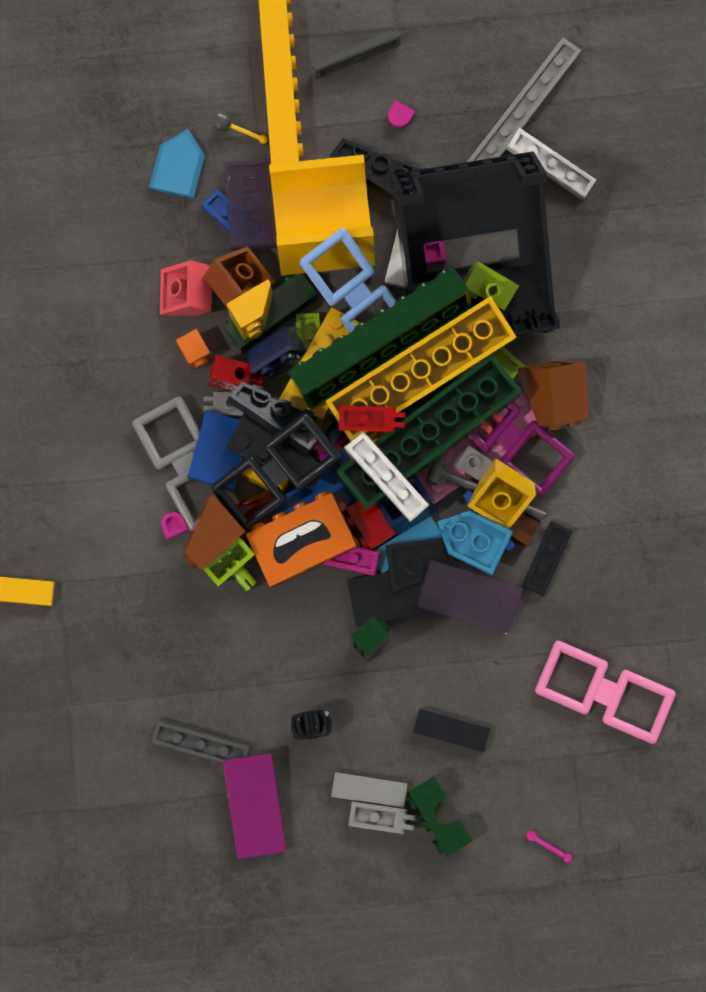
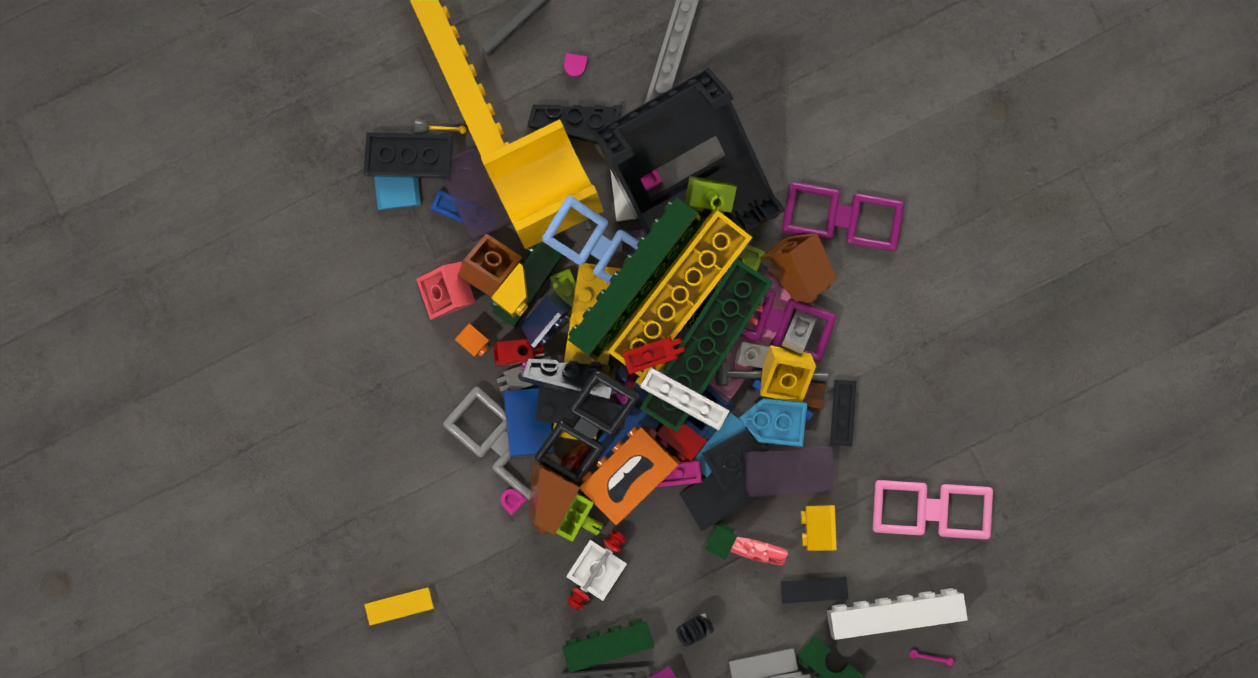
camera: 20 degrees left, 5 degrees up
white tile [506,128,596,200] -> none
none -> black tile [364,132,453,179]
none -> dark green brick [562,618,654,673]
none -> white plate [566,530,627,611]
none -> coral hinge [731,537,788,566]
none -> light grey hinge [781,310,817,355]
none -> magenta bar [782,182,905,251]
none -> yellow slope [801,505,837,551]
none -> white brick [827,588,968,640]

